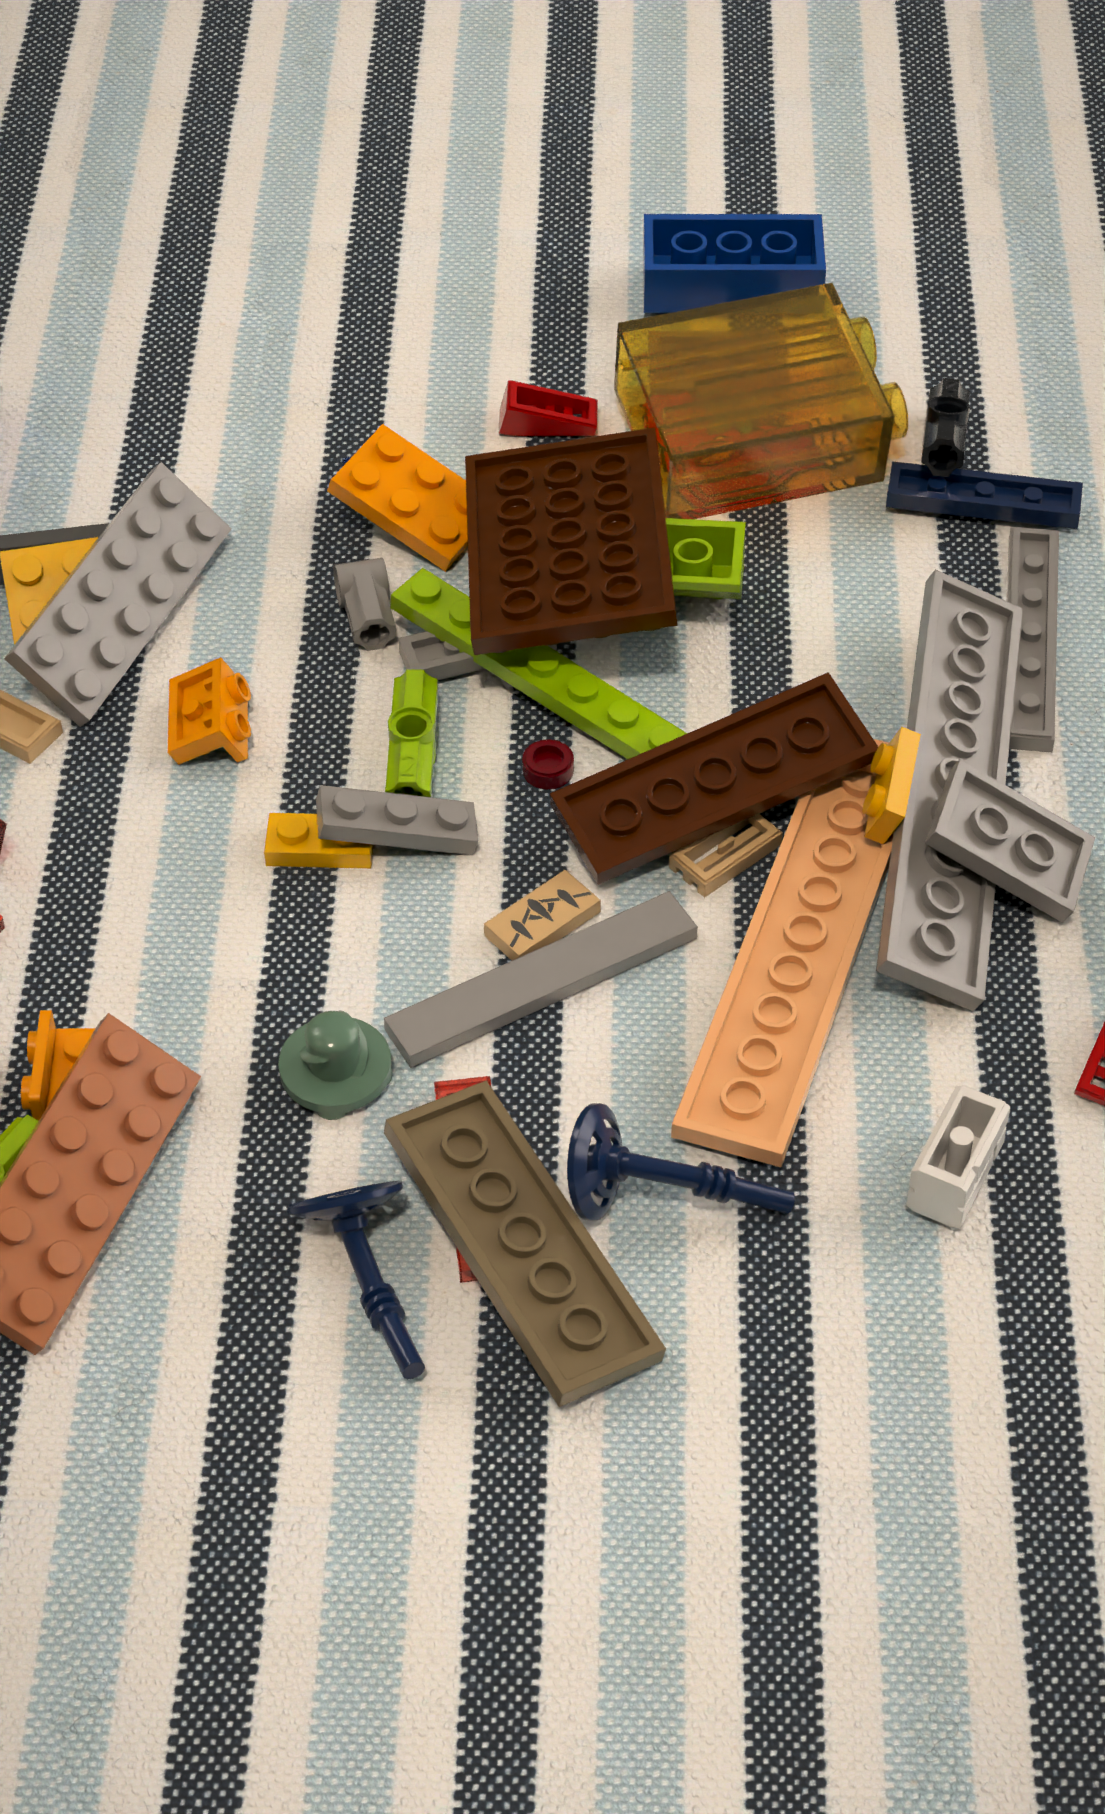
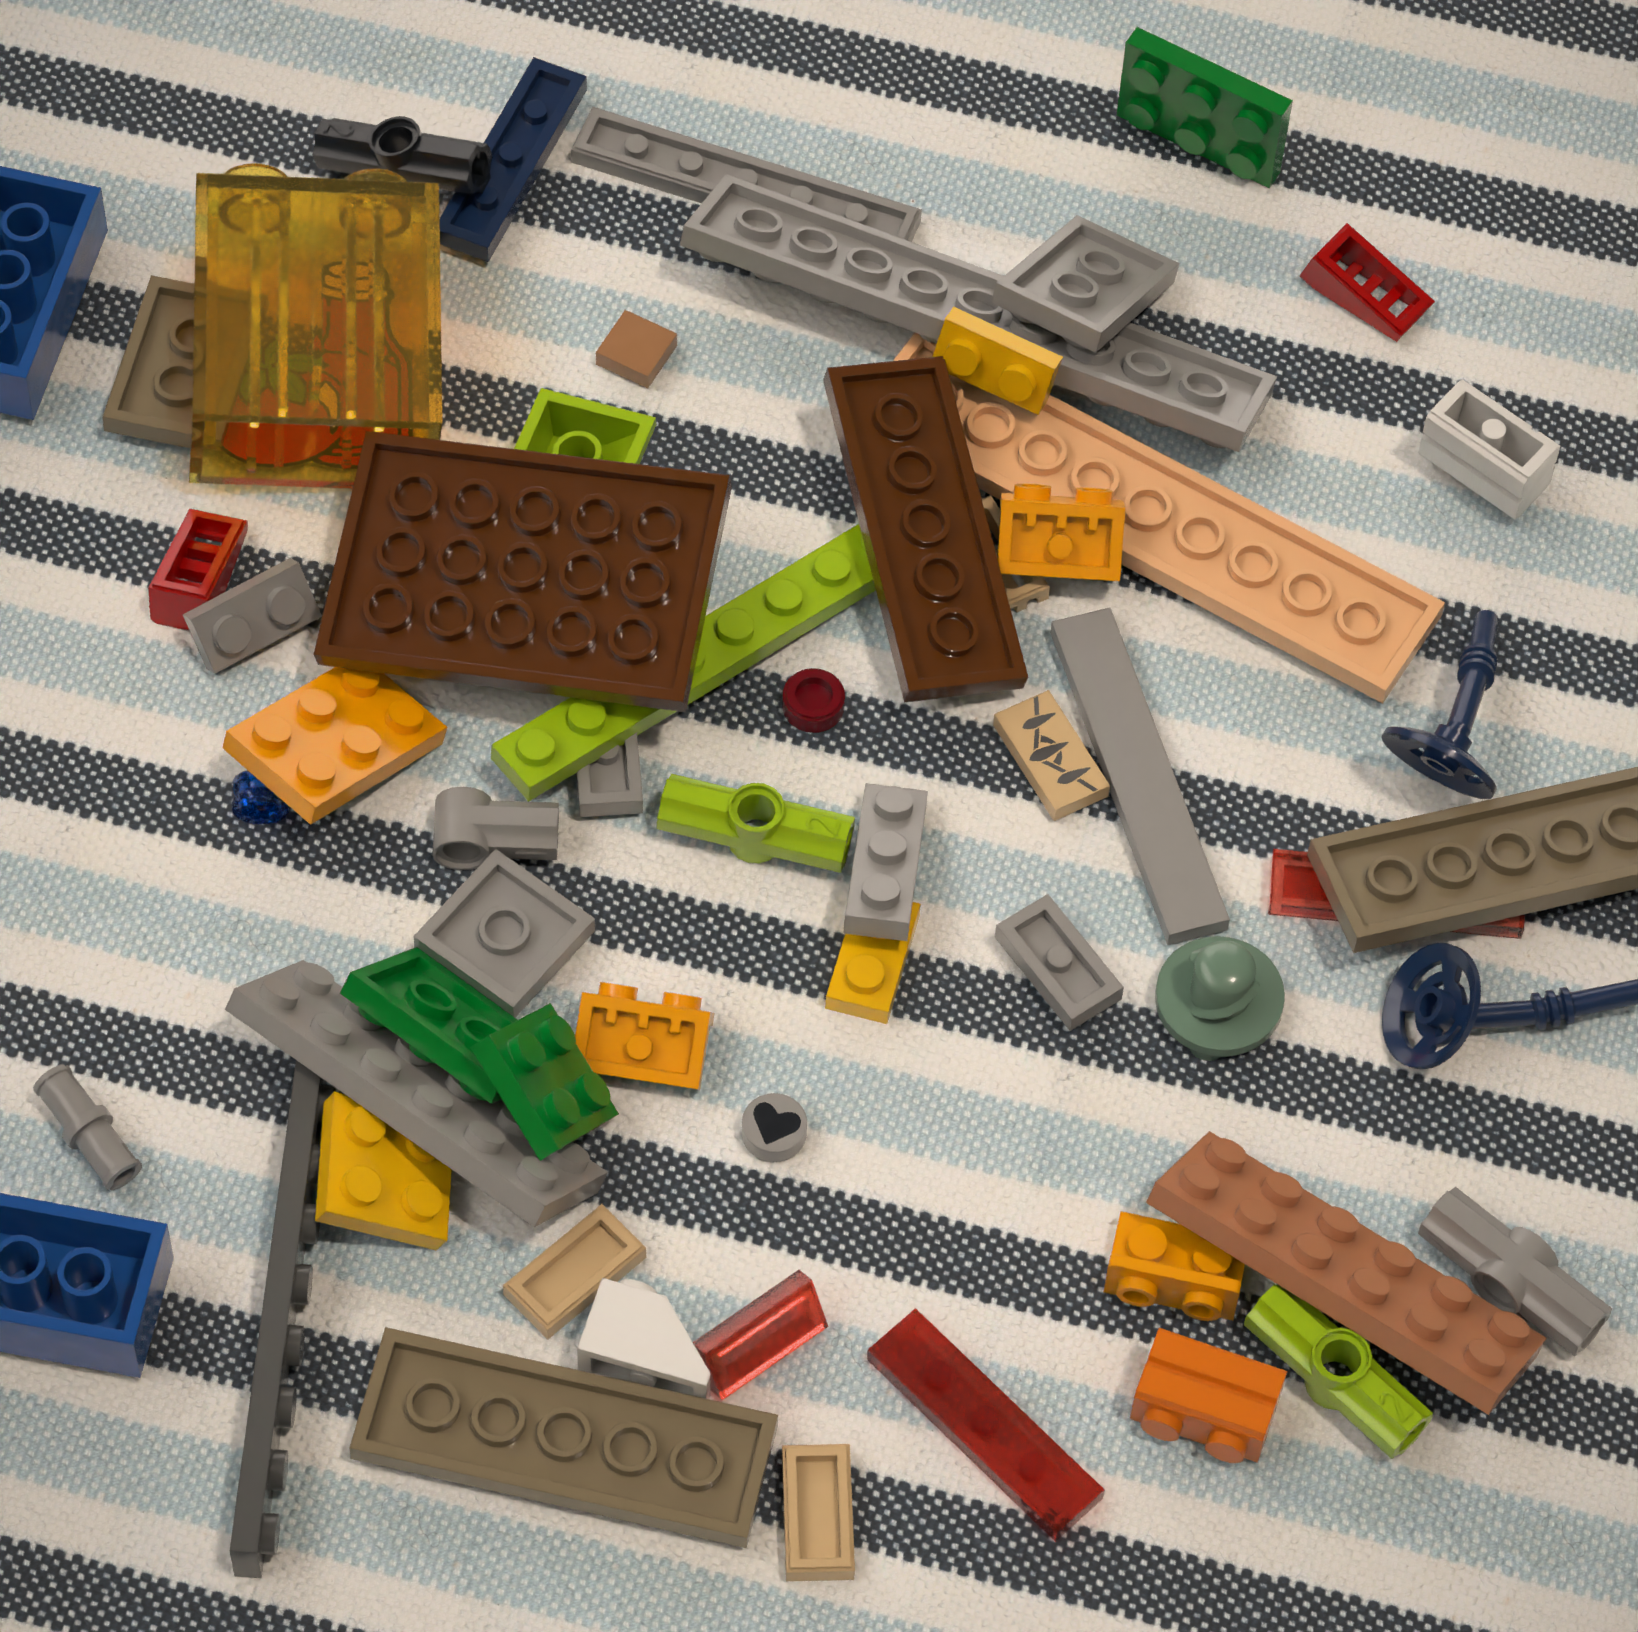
camera: 80 degrees left, 10 degrees up
none -> light grey pin [33,1064,142,1191]
none -> light grey plate [183,558,322,673]
none -> green plate [340,947,518,1104]
none -> light grey plate [413,849,595,1018]
none -> green plate [470,1003,619,1161]
none -> medium nougat tile [596,310,677,388]
none -> light grey tile [741,1093,807,1162]
none -> light grey plate [995,894,1124,1031]
none -> light orange bracket [997,483,1125,581]
none -> light grey piece [1418,1187,1612,1356]

